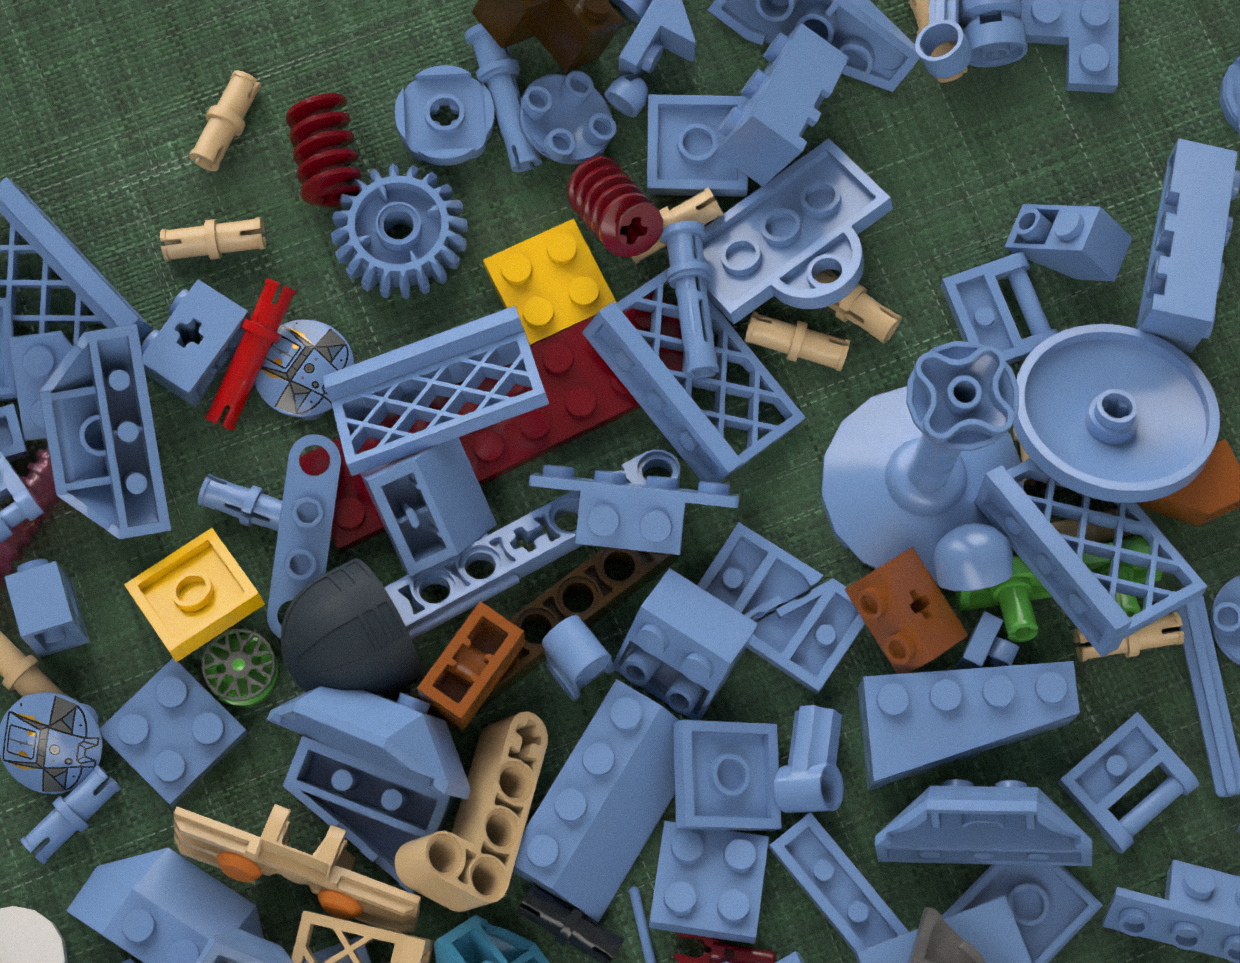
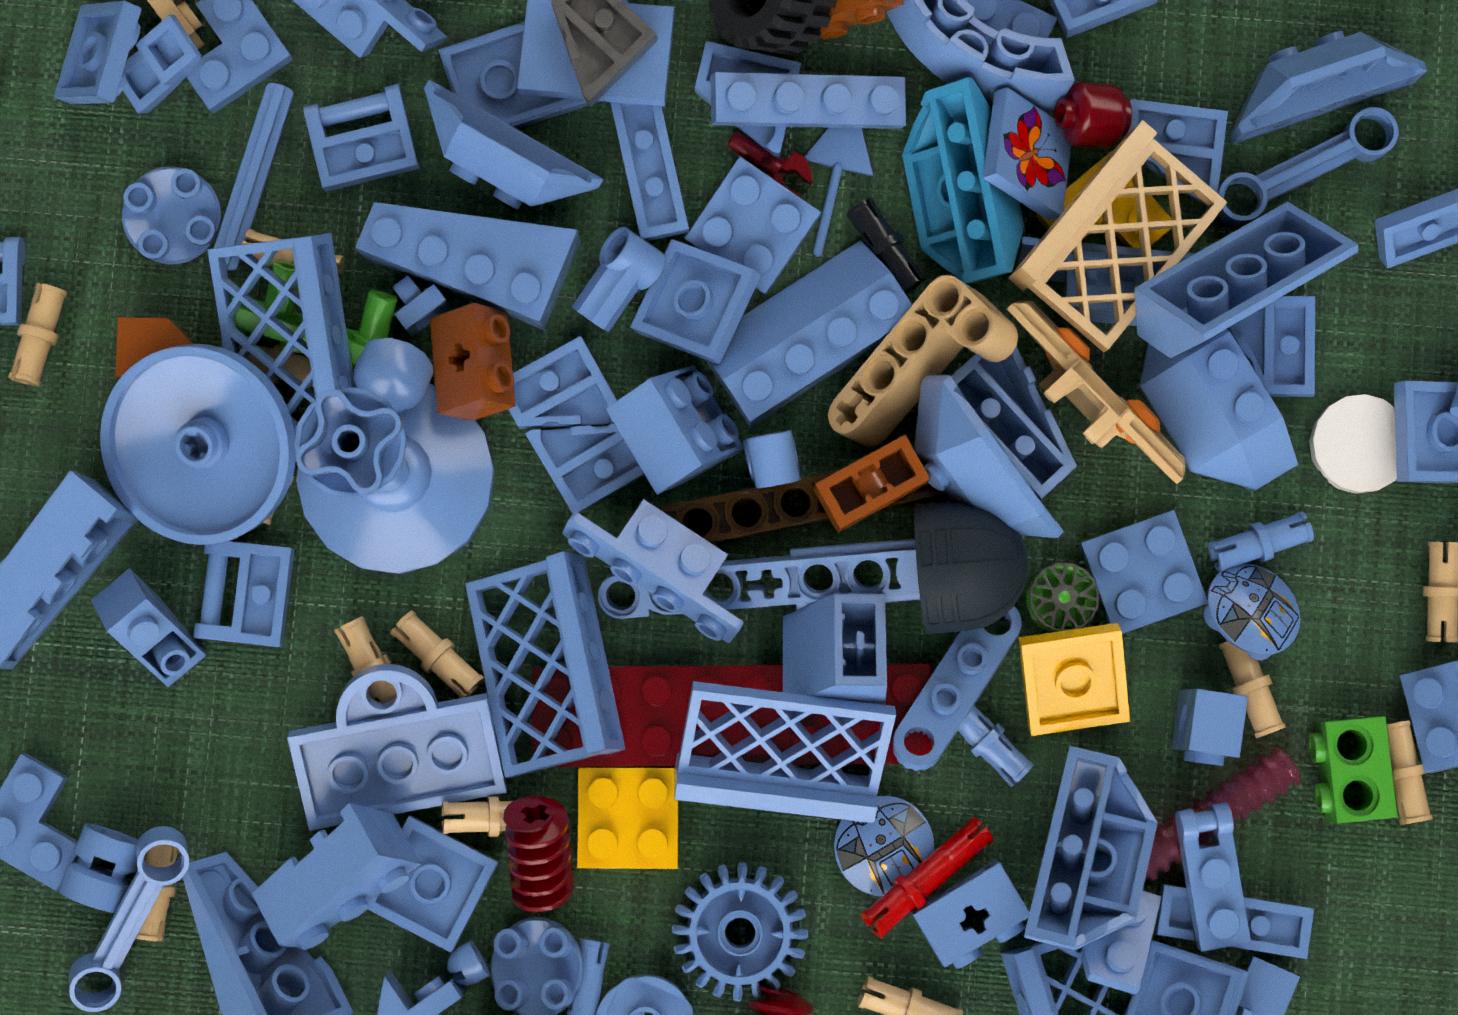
camera: 150 degrees left, 10 degrees up
medium blue pin [660,221,719,379] -> none

